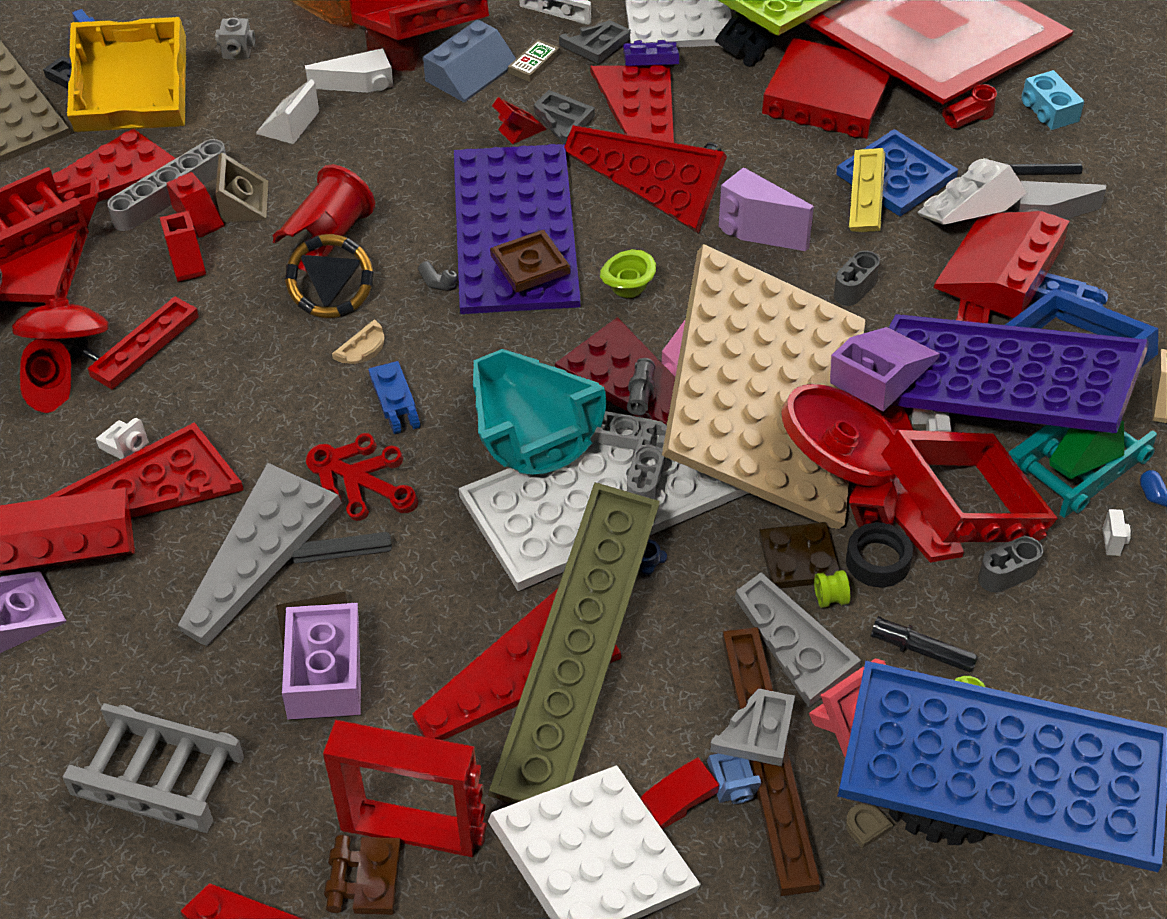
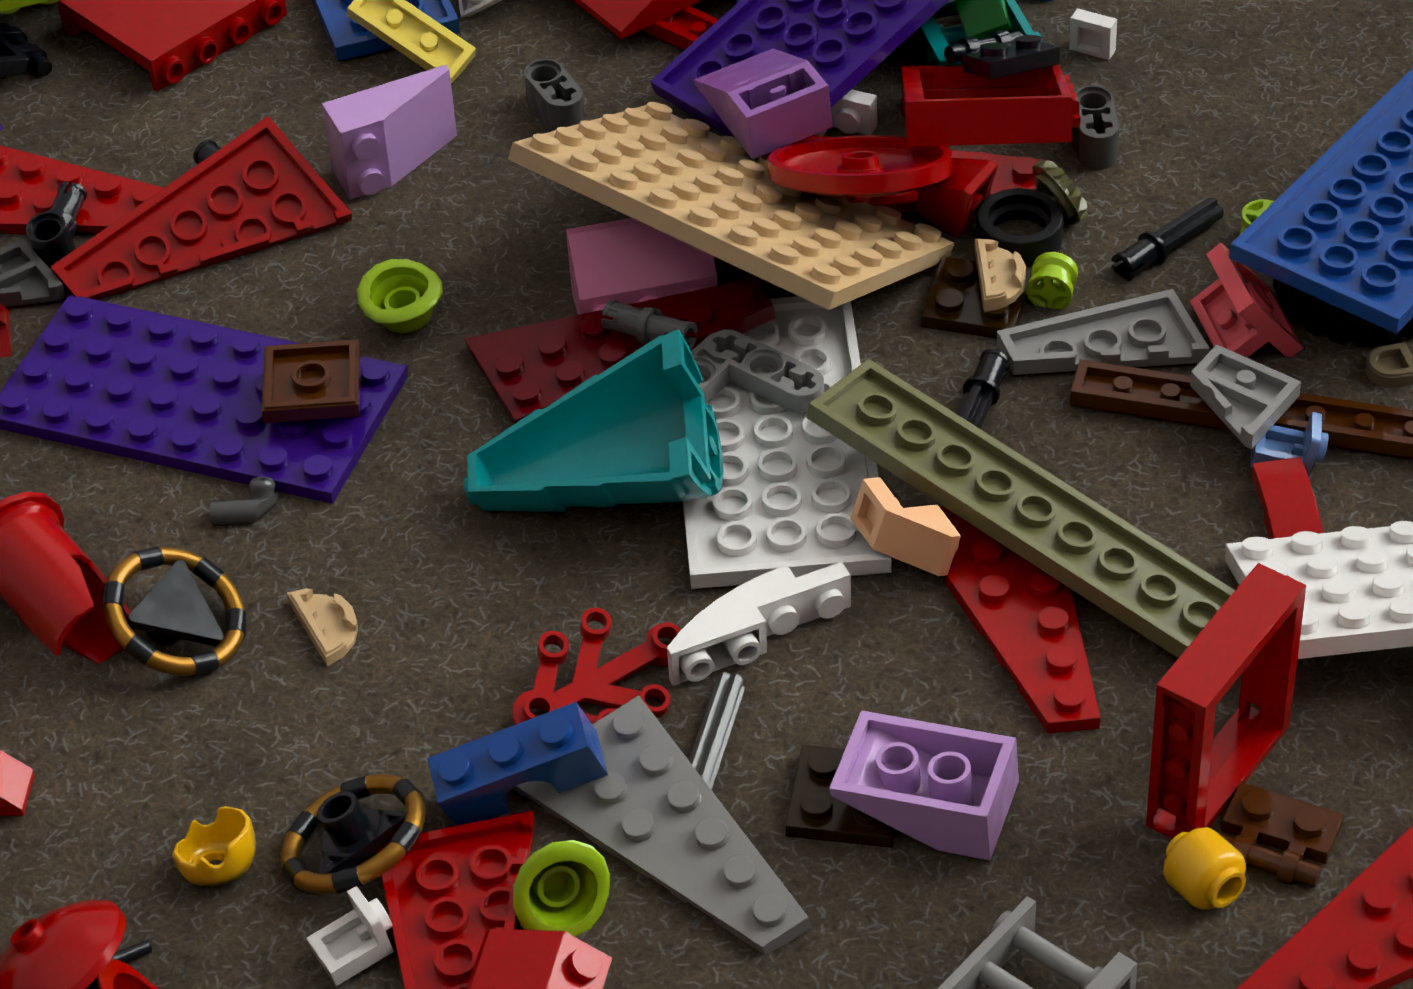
camera: 65 degrees left, 5 degrees down
red plate [87,296,199,390] -> none
blue hinge [368,361,420,434] -> none
none -> black pin [26,182,87,269]
none -> yellow hair [172,806,256,887]
none -> black piece [280,774,426,894]
none -> blue arch [427,702,608,826]
none -> lime hat [513,840,610,937]
none -> white slope [667,562,851,686]
none -> light nougat slope [850,477,961,576]
none -> black plate [944,30,1060,80]
none -> black axle [956,349,1010,429]
none -> tan tile [974,239,1026,312]
none -> olive gear [1032,159,1088,223]
none -> yellow head [1163,827,1246,910]

